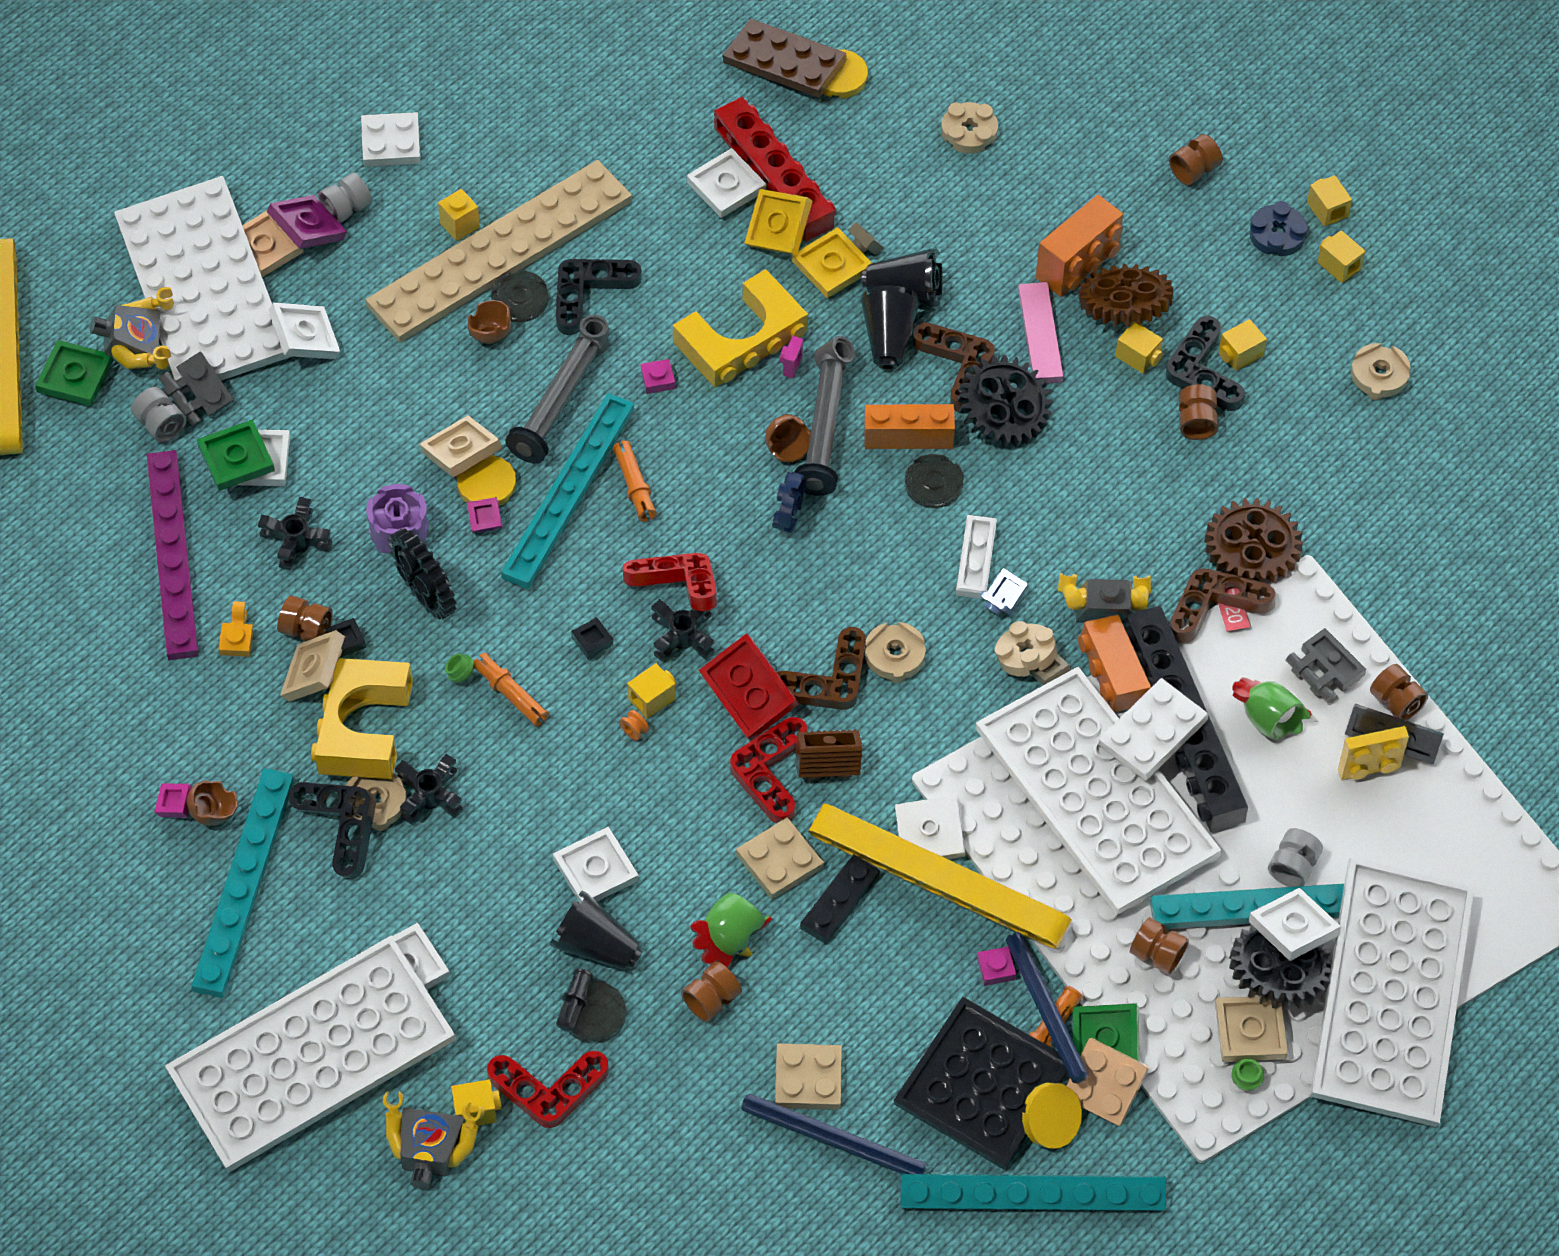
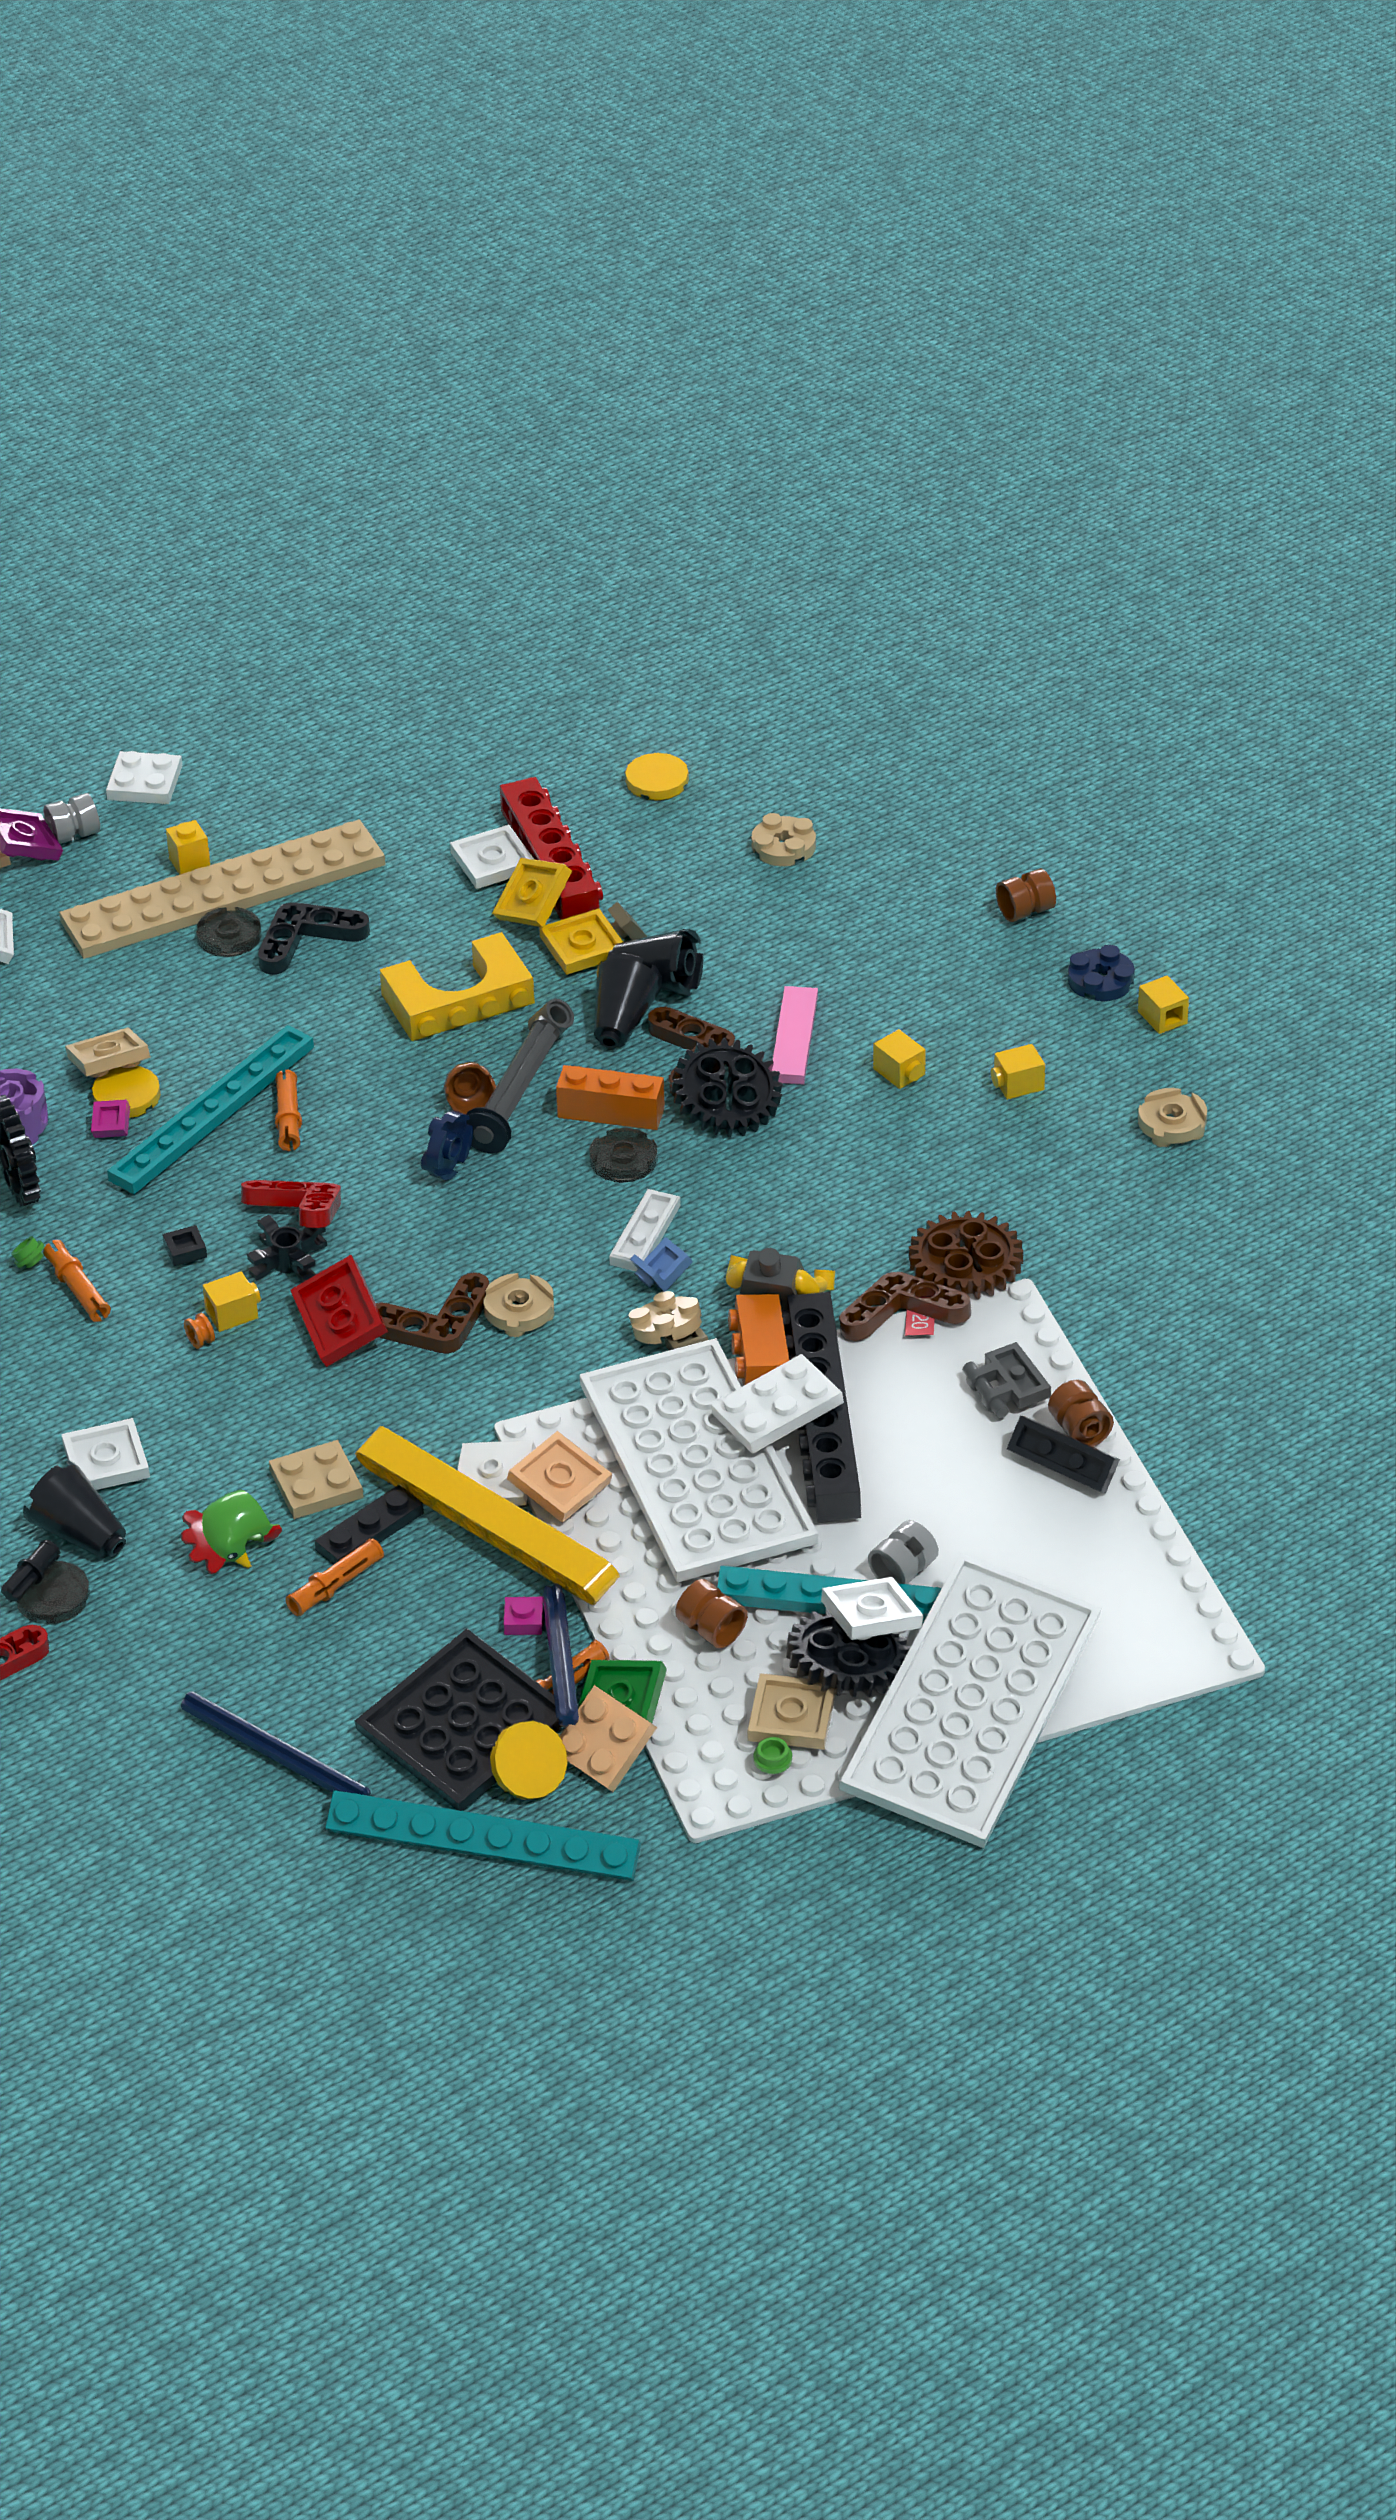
camera: 15 degrees right, 15 degrees down
dark orange hair [468,300,511,344] -> none
dark grey piece [505,315,609,464] -> none
dark pink plate [640,359,675,394] -> none
dark orange wheel [681,961,742,1022] -> none
plate [722,18,847,98] -> none
red beam [730,717,808,824] -> none
tan plate [775,1044,842,1110] -> none
dark pink plate [779,336,804,378] -> none
reddish brown brick [795,729,863,780] -> none
orange brick [1035,194,1124,297] -> none
reddish brown gear [1079,264,1174,326] -> none
black beam [1166,316,1245,411] -> none
dark orange wheel [1178,384,1218,440] -> none
bright green piece [1232,677,1312,740] -> none
yellow brick [1307,175,1352,227] -> none
yellow plate [1338,726,1409,780] -> none
none -> orange pin [286,1539,384,1616]
none -> light nougat plate [507,1431,612,1523]

